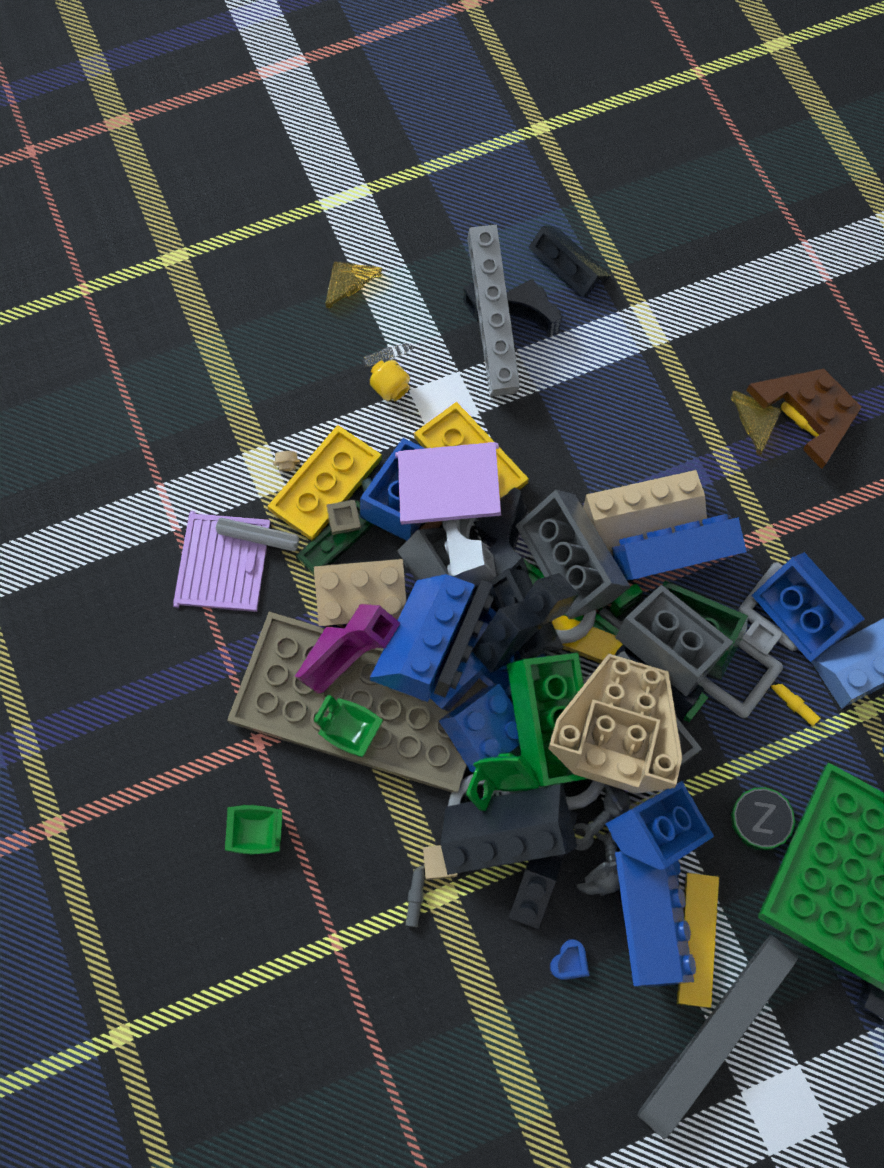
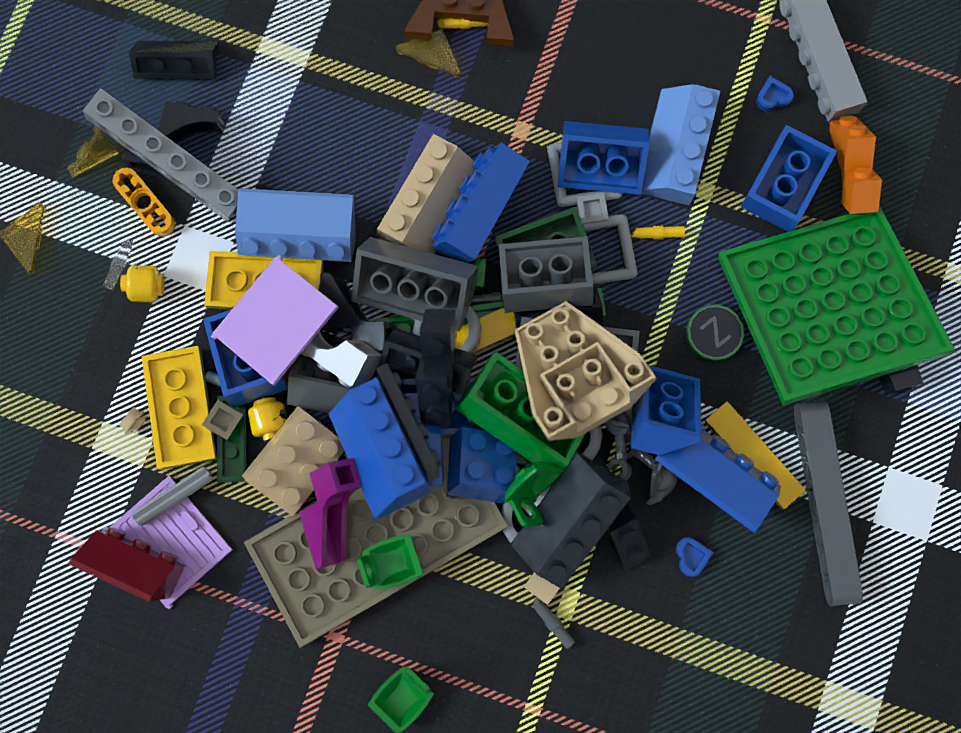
camera: 45 degrees left, 10 degrees up
none -> clear yellow tile [68,126,119,178]
none -> dark red slope [68,527,185,602]
none -> light orange beam [113,168,175,237]
none -> medium blue slope [235,188,356,262]
none -> yellow head [248,397,287,442]

